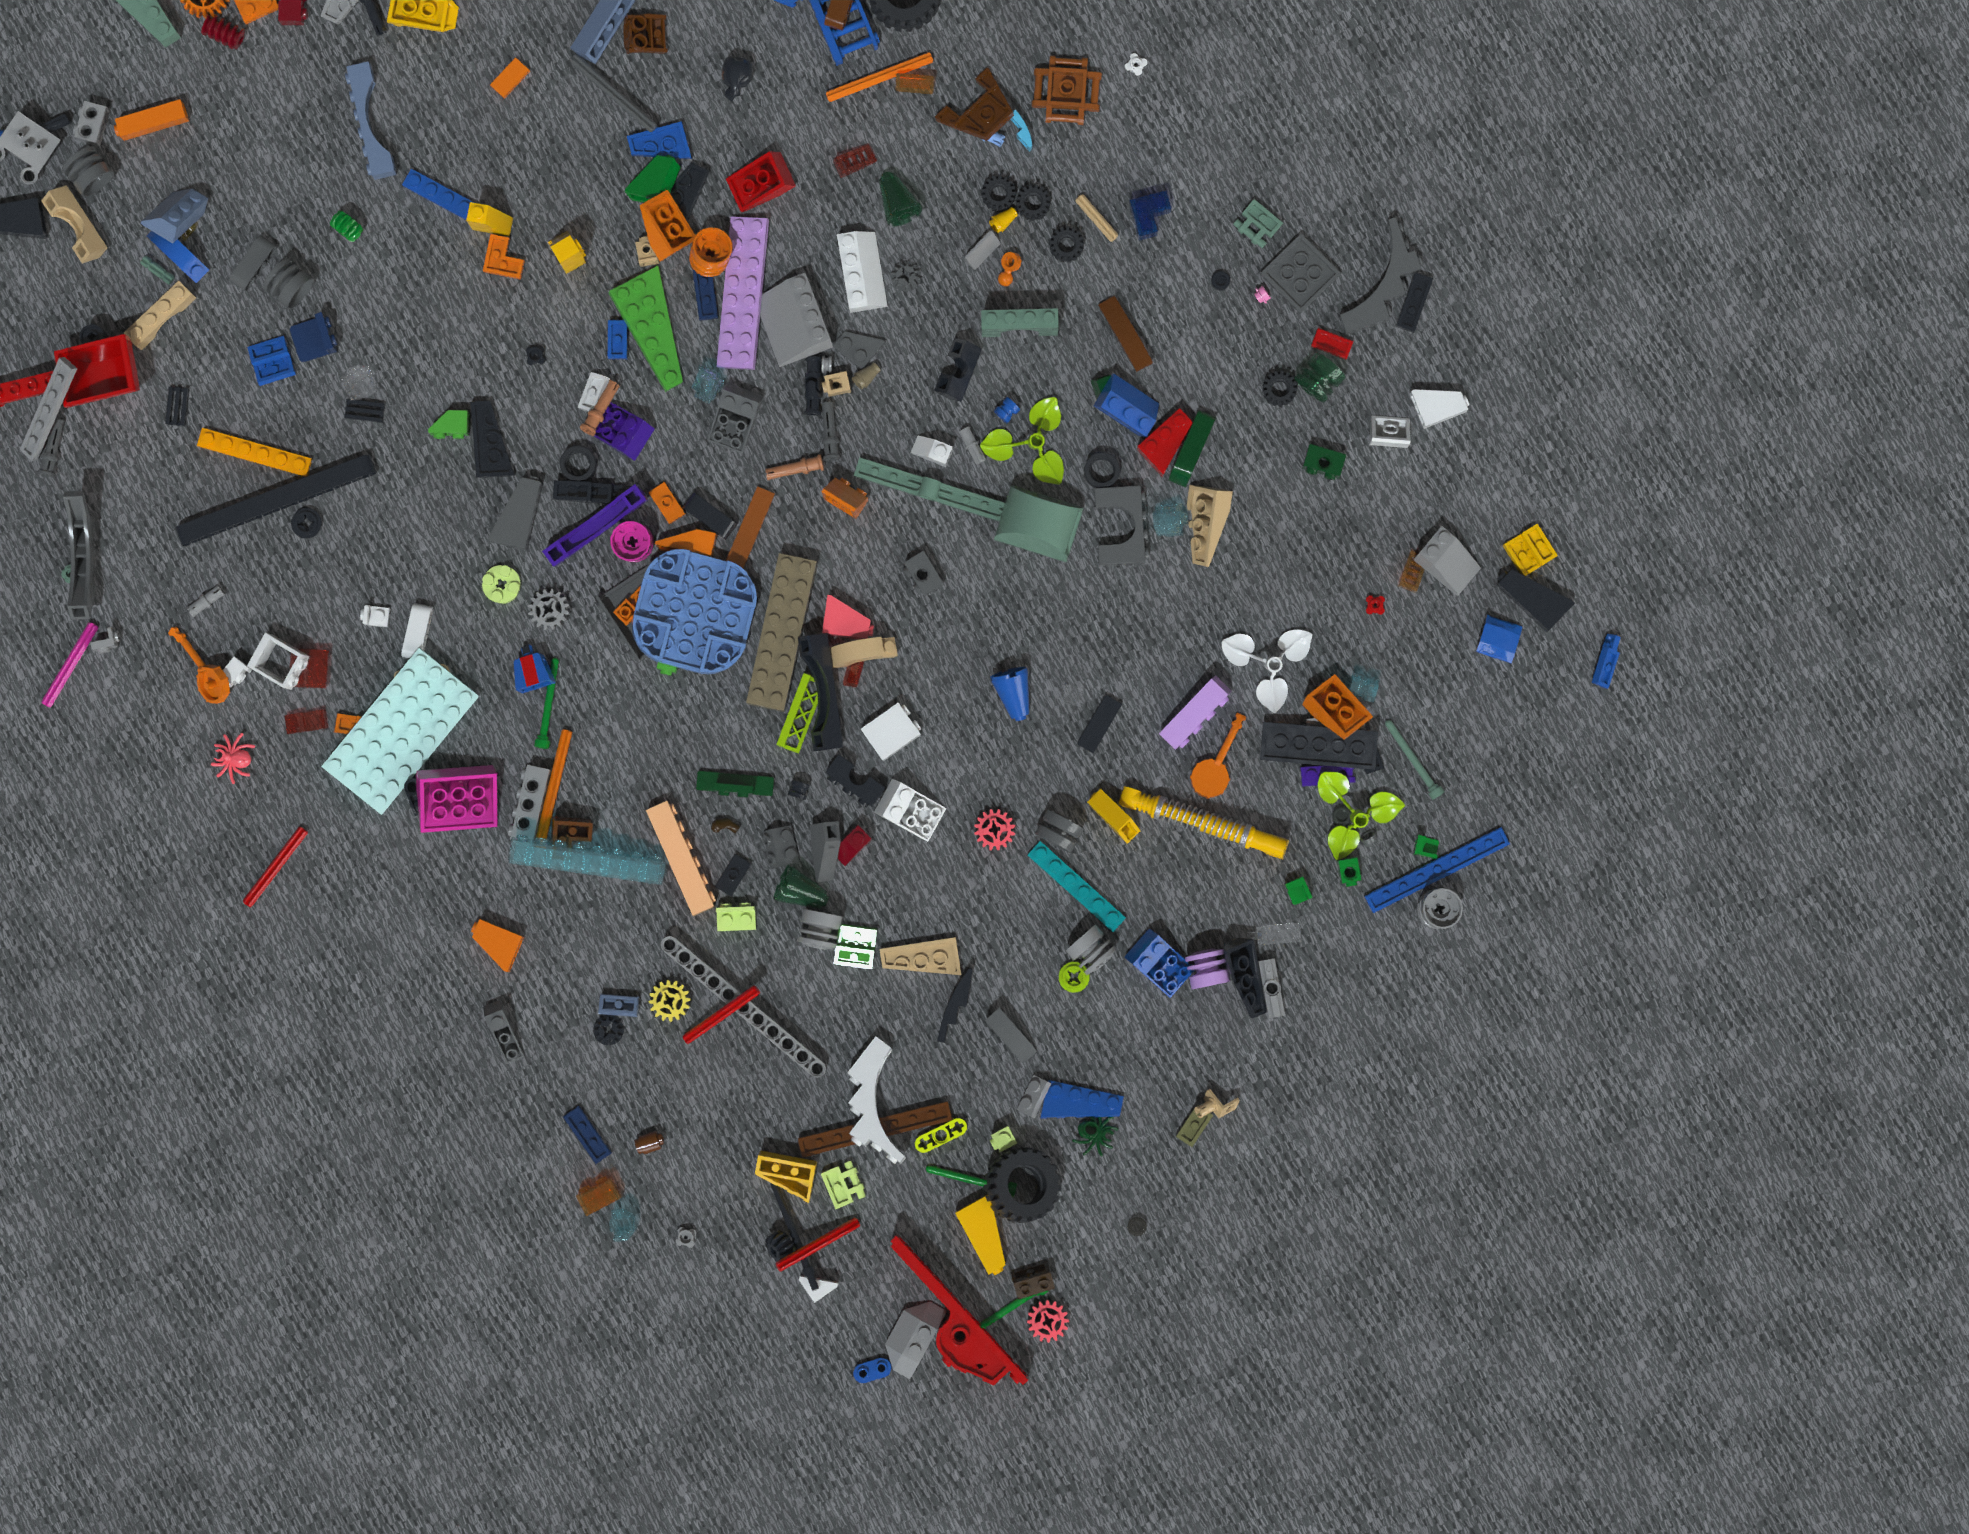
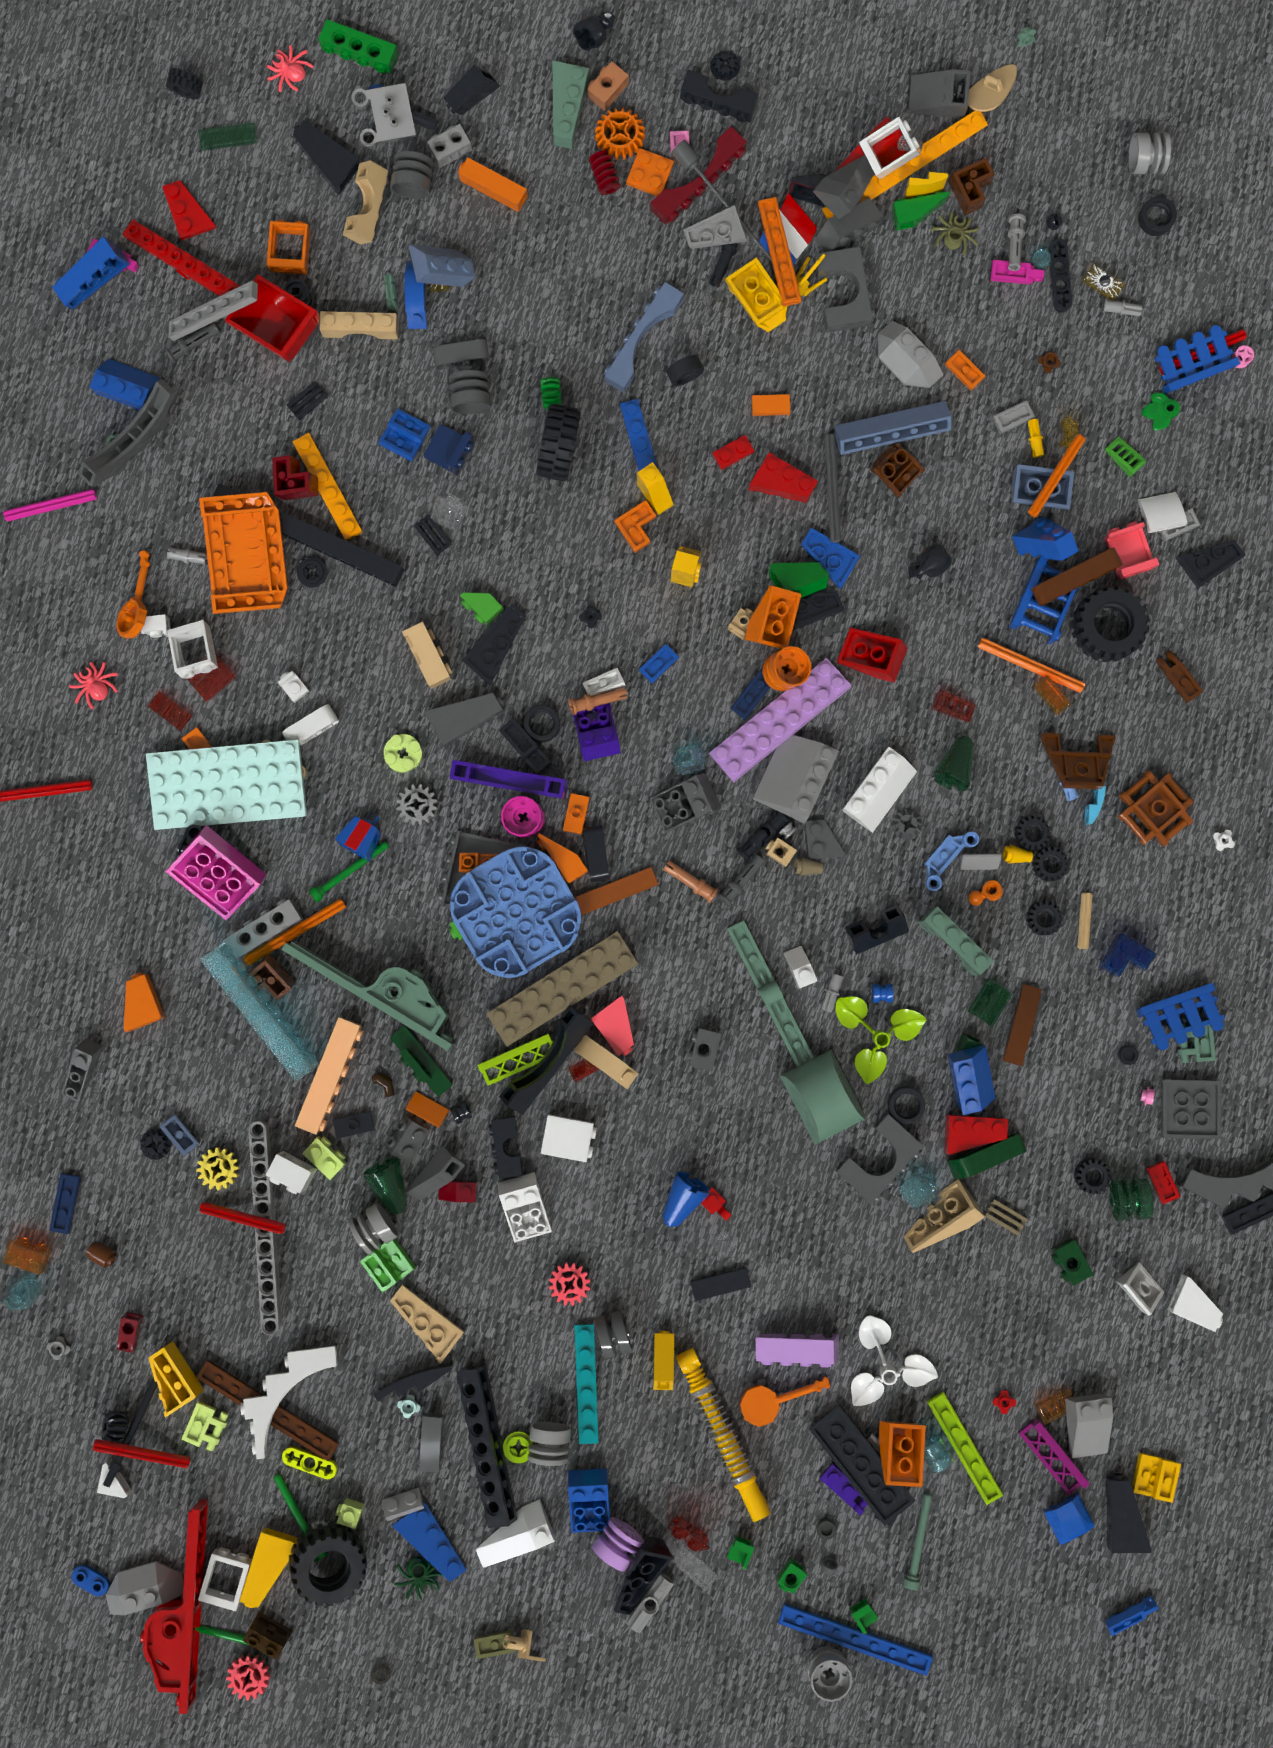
camera: 40 degrees right, 0 degrees up
light grey bracket [90,627,120,654] -> none
bright green wing [608,266,683,392] -> none
orange slope [821,478,868,519] -> none
lime plant [1317,772,1405,860] -> none
none -> blue slope [89,359,161,410]
none -> dark red leg [117,1312,144,1353]
none -> white window [198,1547,252,1611]
none -> orange slope [199,492,288,614]
none -> white brick [266,1151,317,1194]
none -> orange window [267,220,311,275]
none -> dark red brick [272,455,319,501]
none -> sand green piece [281,942,455,1051]
none -> light aqua plate [397,1394,421,1418]
none -> tan wedge [402,622,452,689]
none -> orange slope [405,1091,449,1127]
none -> black slope [443,64,500,115]
none -> black brick [457,1364,517,1528]
none -> white wedge [476,1499,555,1568]
none -> black tyre [536,403,581,482]
none -> black tyre [666,355,704,387]
none -> clear red hinge [668,1516,710,1552]
none -> red plate [701,1187,731,1221]
none -> red plate [712,435,754,471]
none -> red wedge [748,453,818,503]
none -> medium blue plate [924,832,979,891]
none -> lime tile [927,1391,1003,1505]
none -> clear green panel [968,979,1012,1027]
none -> dark tan tile [984,1199,1028,1236]
none -> magenta fence [1018,1418,1090,1495]
none -> blue fence [1136,983,1225,1050]

